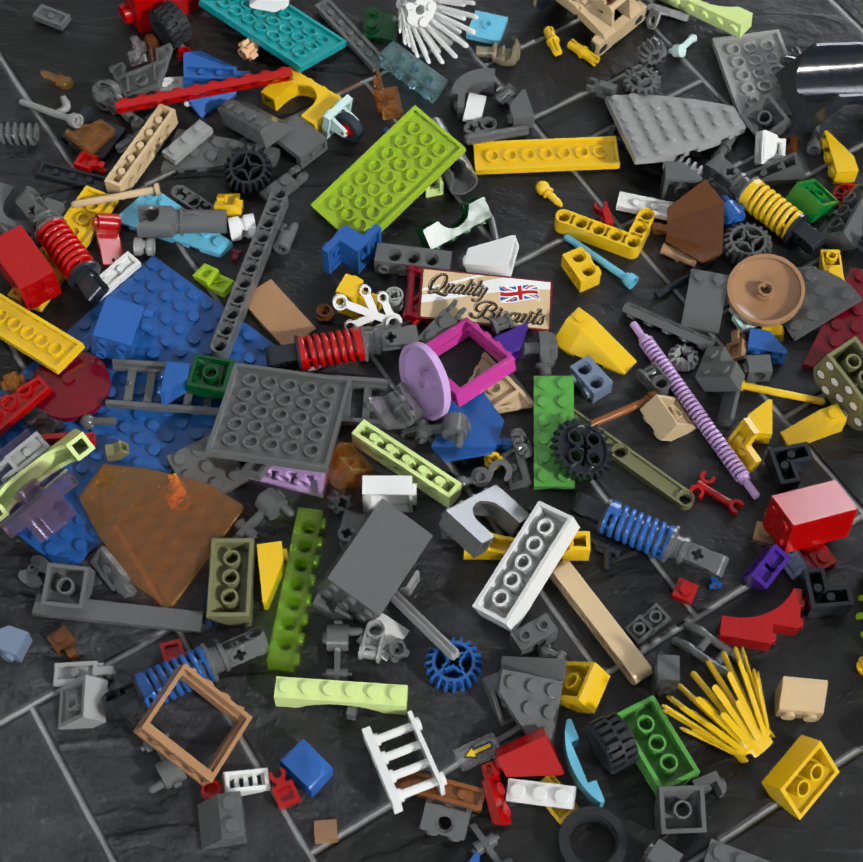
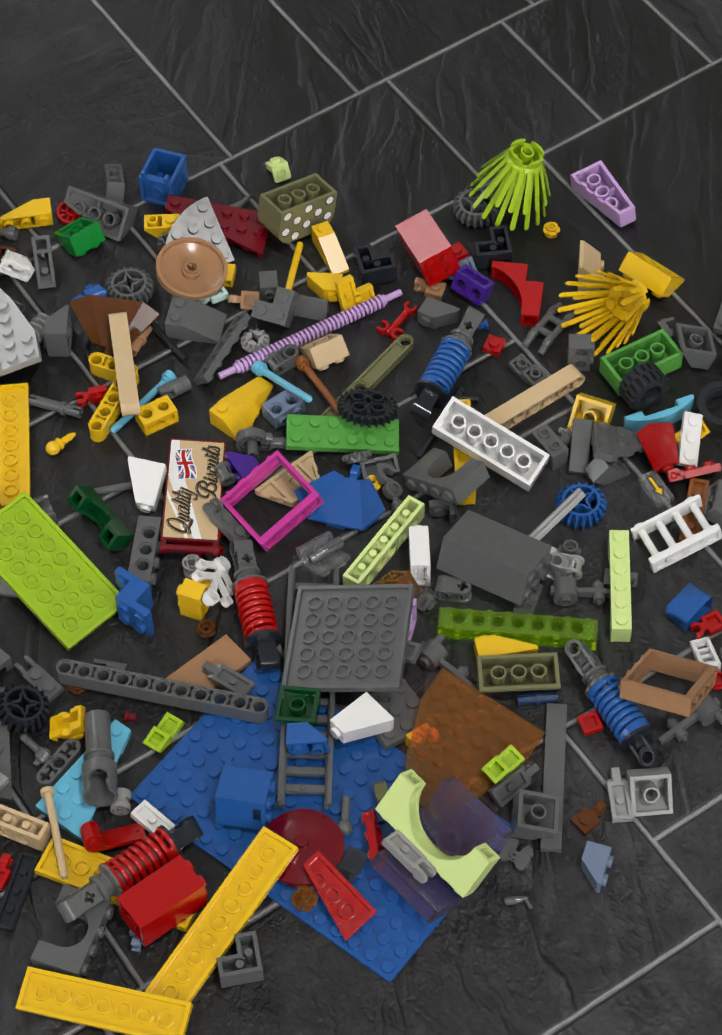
camera: 90 degrees left, 5 degrees down
white wheel [228,213,256,241] -> none
lavender dish [399,342,451,421] -> none
dark grey piece [401,412,471,448] -> none
white plate [616,191,674,220] -> none
piece [703,154,826,255] -> none
blue slope [746,328,787,364] -> none
none -> dark grey piece [20,734,52,766]
none -> dark grey pin [28,394,84,418]
none -> tan beam [108,312,141,417]
none -> dark grey hinge [157,375,192,400]
none -> dark grey hinge [202,661,256,695]
none -> medium azure piece [251,360,312,403]
none -> white slope [330,692,394,743]
none -> dark grey slope [418,296,460,329]
none -> lime slope [481,744,525,785]

